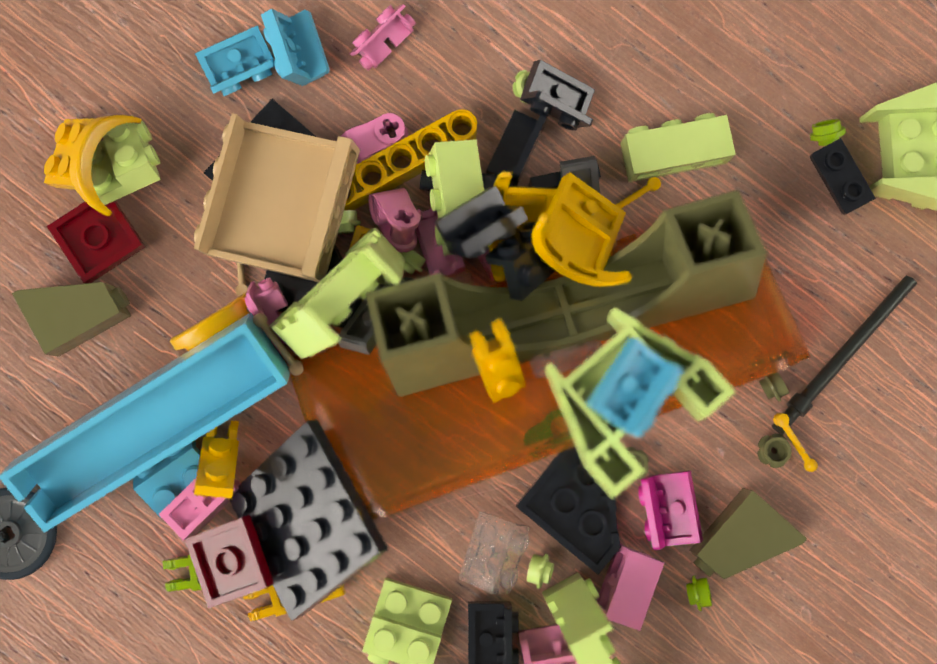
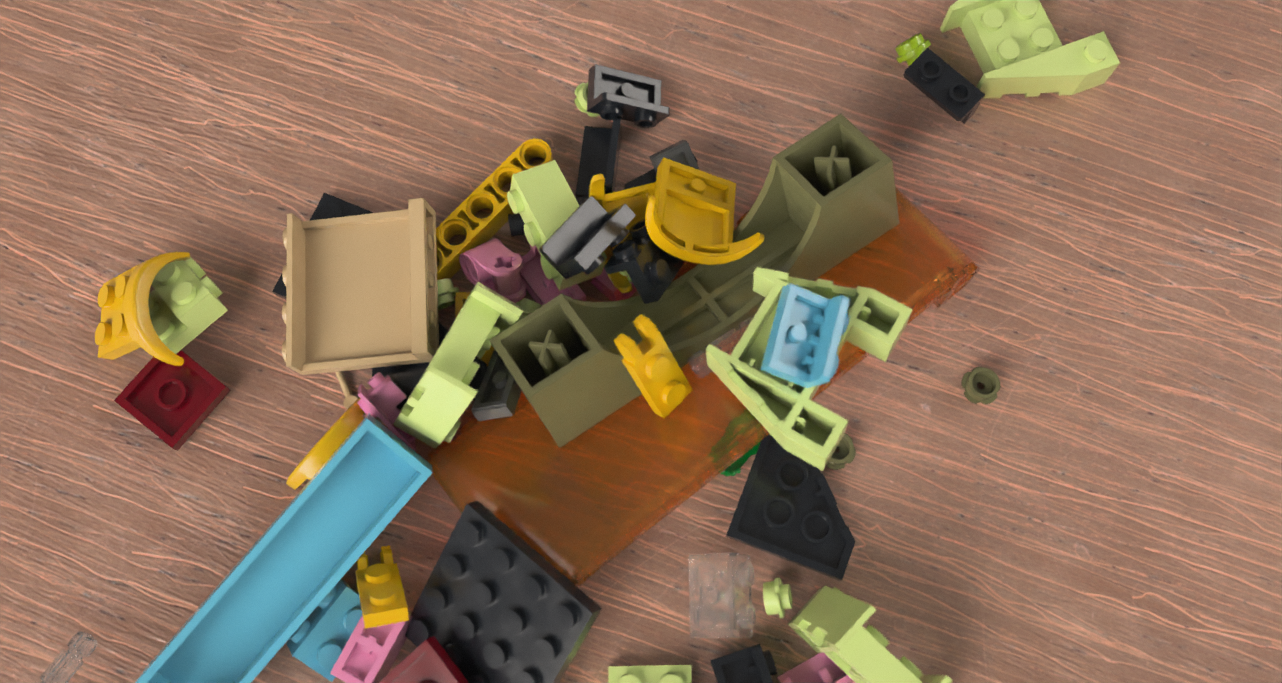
camera: 15 degrees left, 10 degrees down
olive slope [12,282,131,357] -> none
medium azure bracket [195,25,274,96] -> none
tan hinge [253,313,303,375] -> none
medium azure bracket [261,9,330,86] -> none
bright pink piece [340,113,409,164] -> none
bright pink hinge [349,4,416,71] -> none
bright pink hinge [597,544,664,631] -> none
yellow hinge [615,177,661,209] -> none
yellowish green brick [620,113,736,182] -> none
dark pink bracket [638,470,703,550] -> none
lime plate [686,575,712,611] -> none
olive slope [689,488,807,579] -> none
olive plate [759,369,789,402] -> none
pearl dark grey bar [772,276,917,435] -> none
yellow hinge [773,412,818,472] -> none

